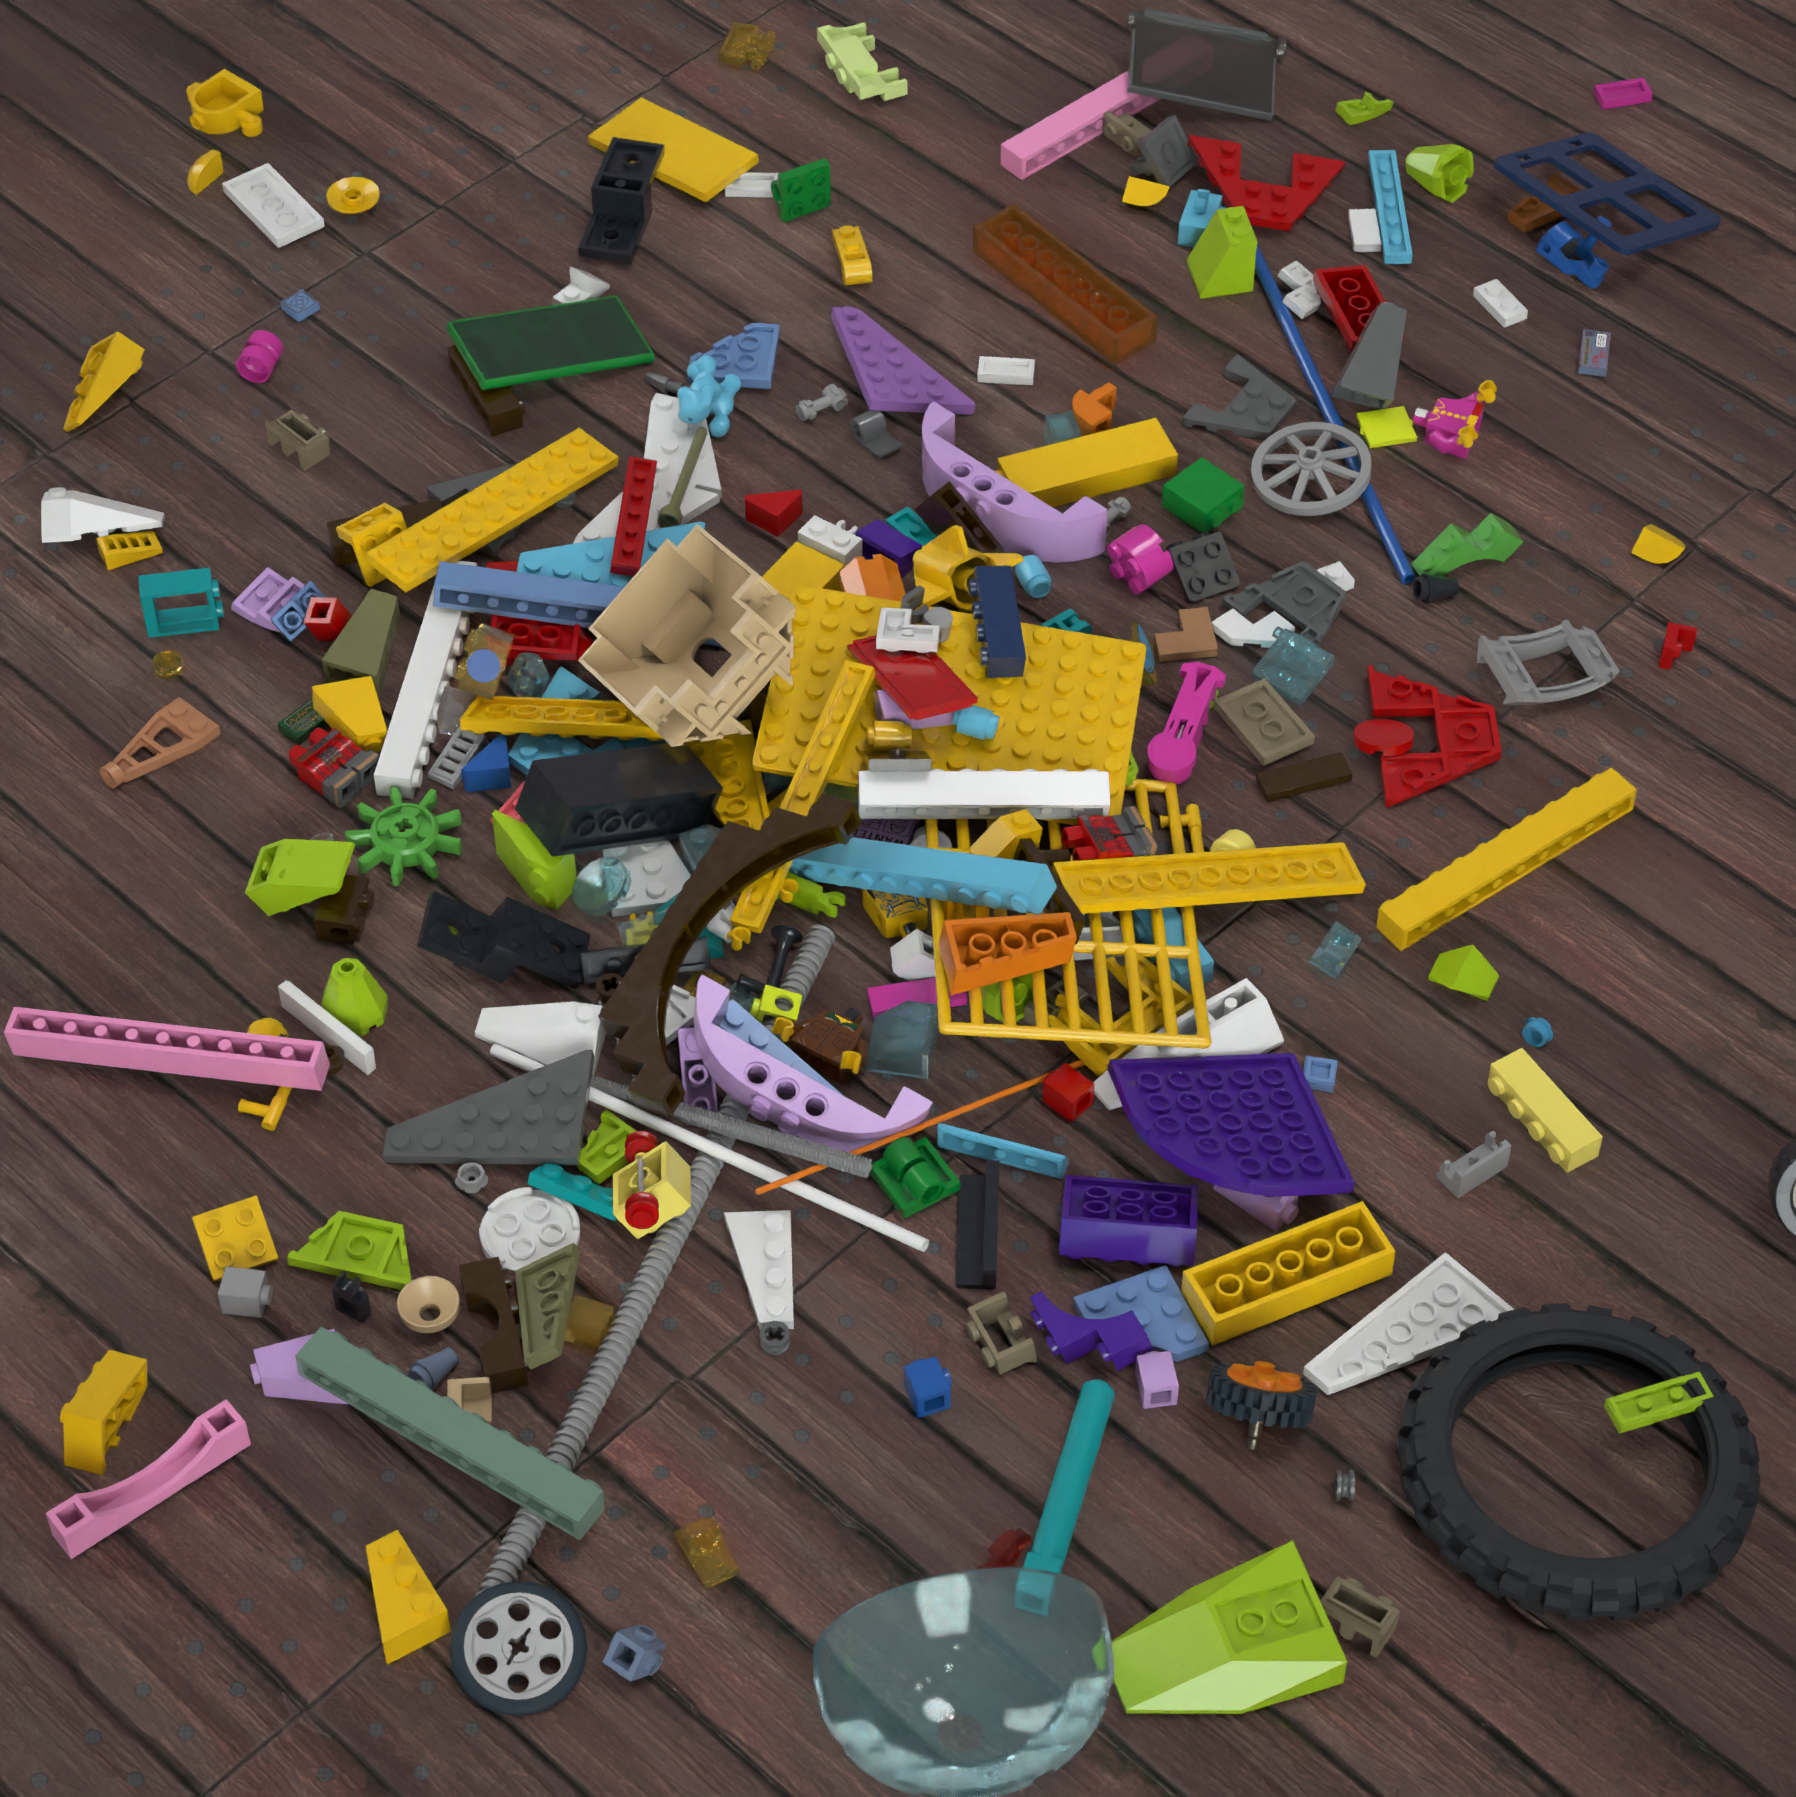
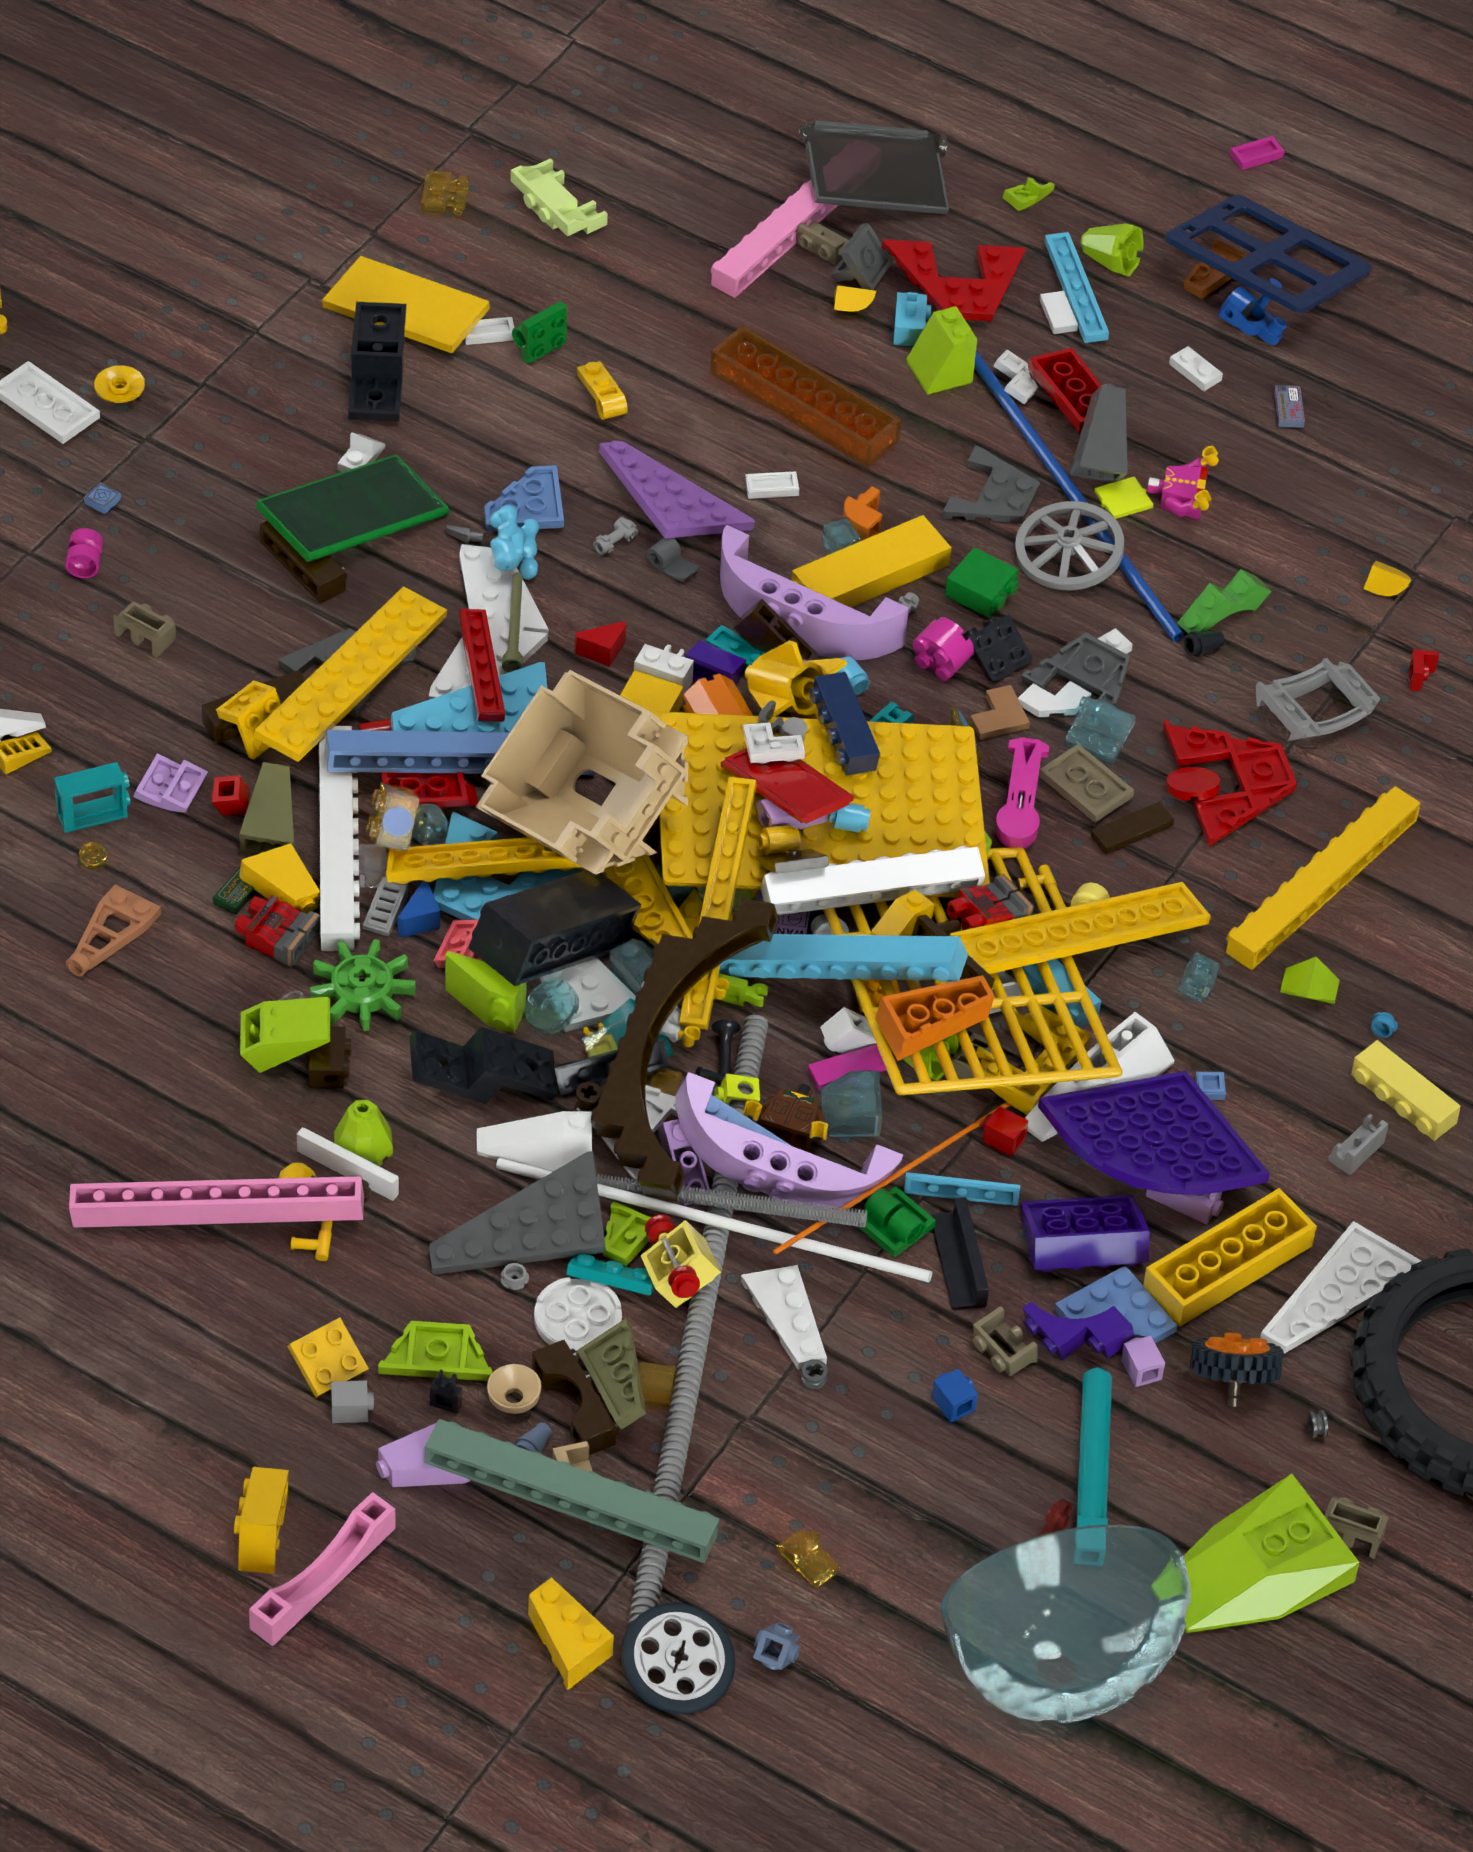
camera: 15 degrees left, 0 degrees up
medium blue slope [270,581,326,641] -> none
yellow torso [862,889,928,939] -> none

